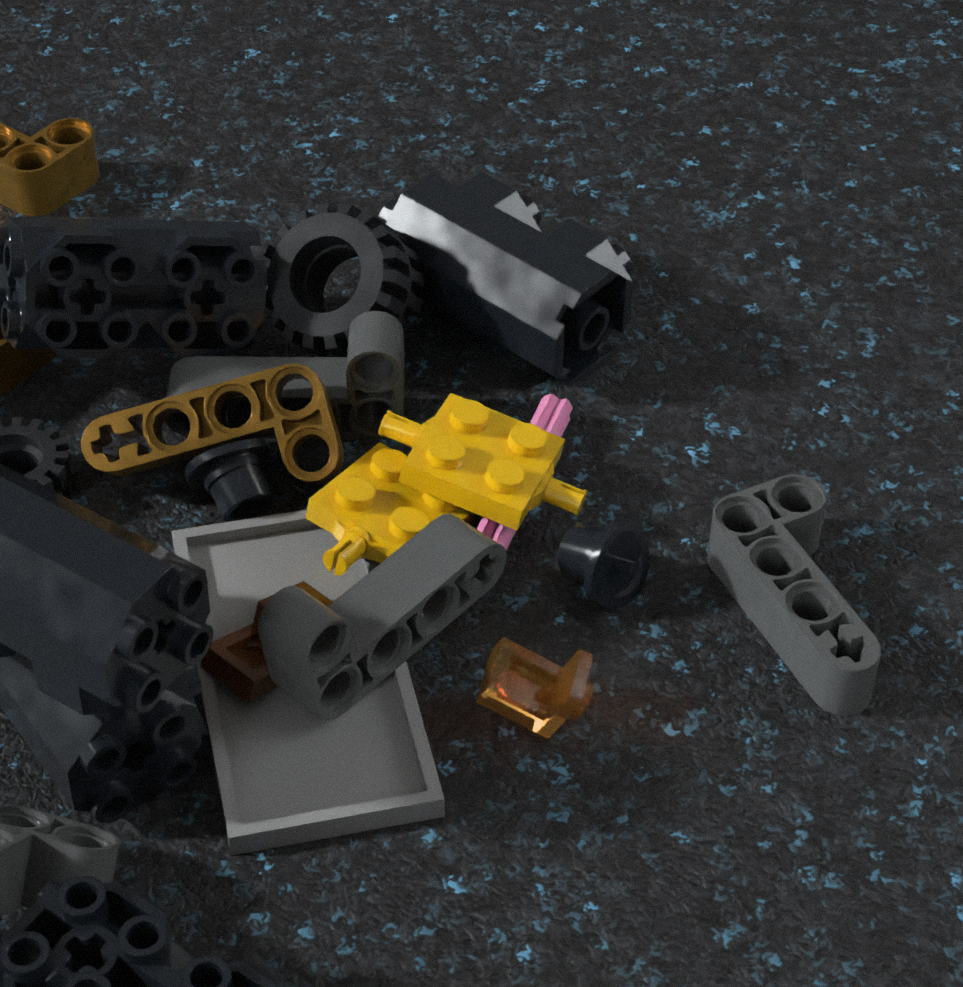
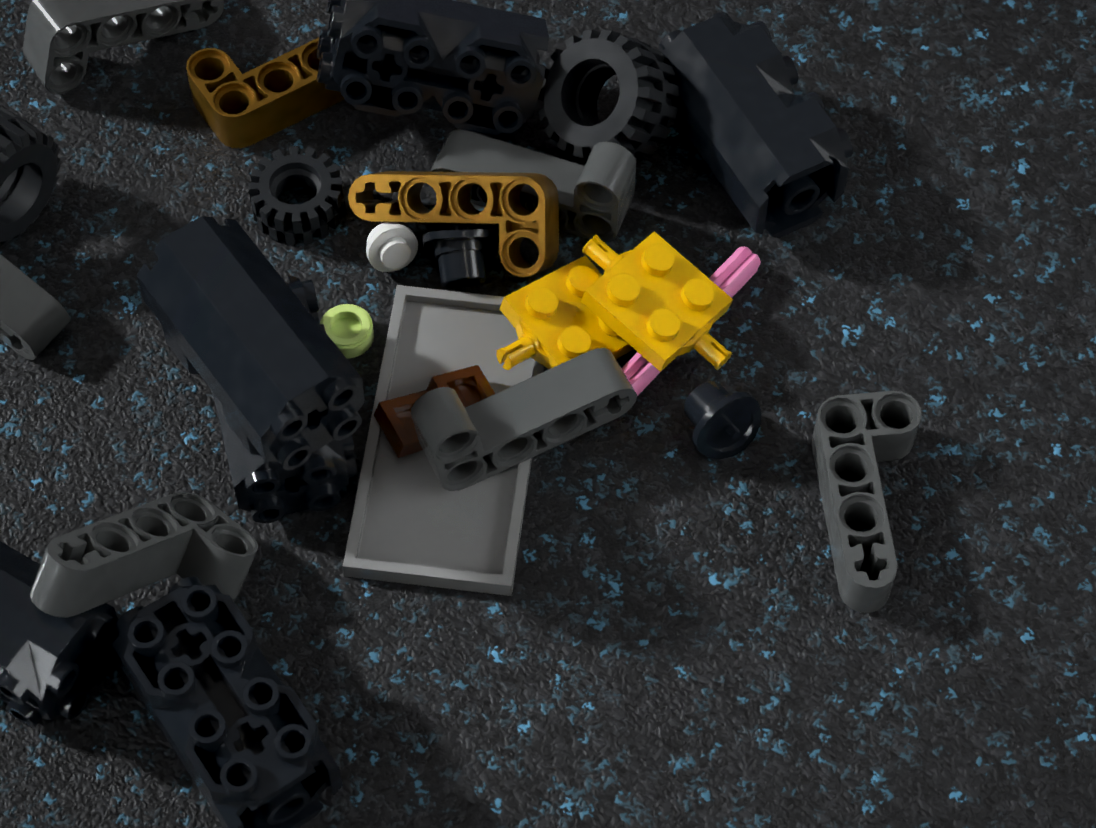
camera: 20 degrees right, 15 degrees up
clear orange bracket [476,637,594,739] -> none
none -> white plate [366,222,418,272]

